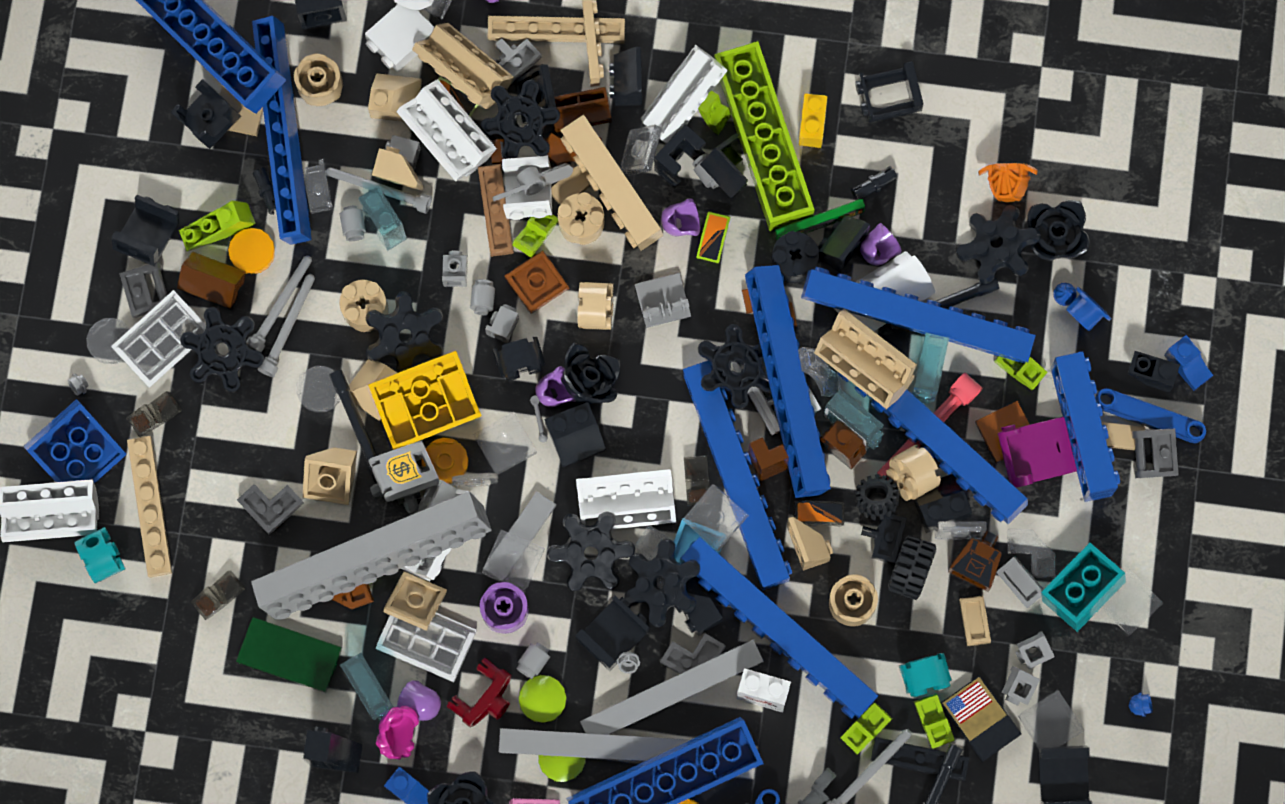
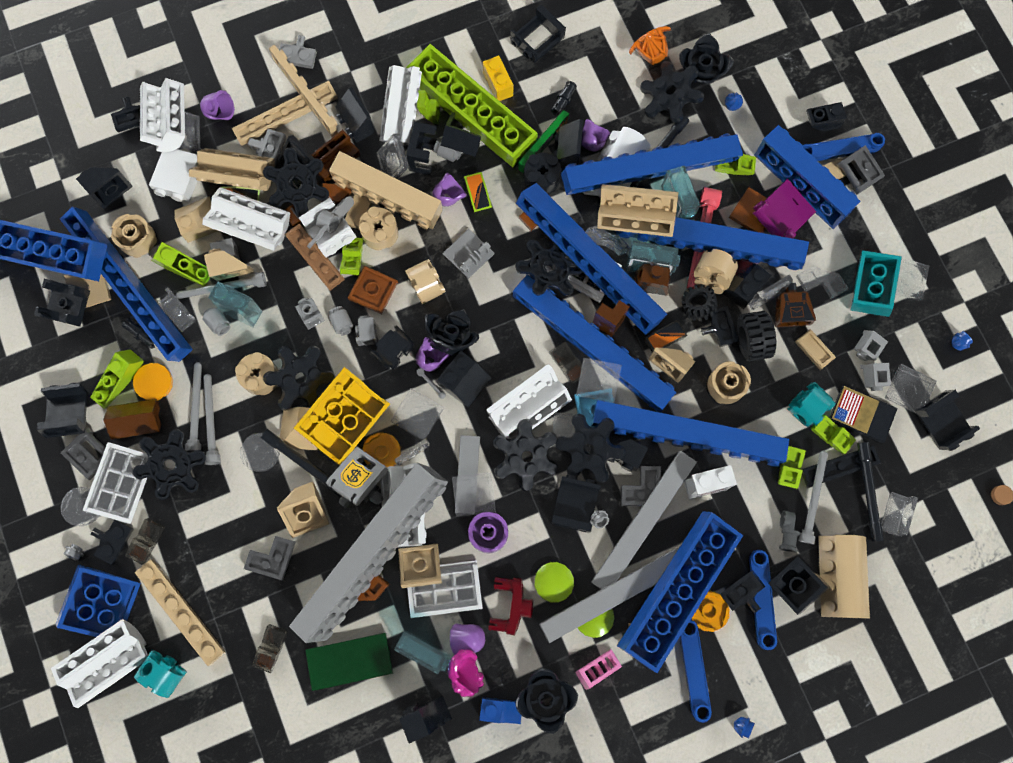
camera: 35 degrees left, 0 degrees up
light grey brick [516,642,550,679] -> none
light grey tile [996,556,1044,608] -> none
blue piece [1066,287,1112,331] -> none
blue arch [1164,335,1213,391] -> none
none -> black plate [90,520,134,565]
none -> lime slope [151,242,210,286]

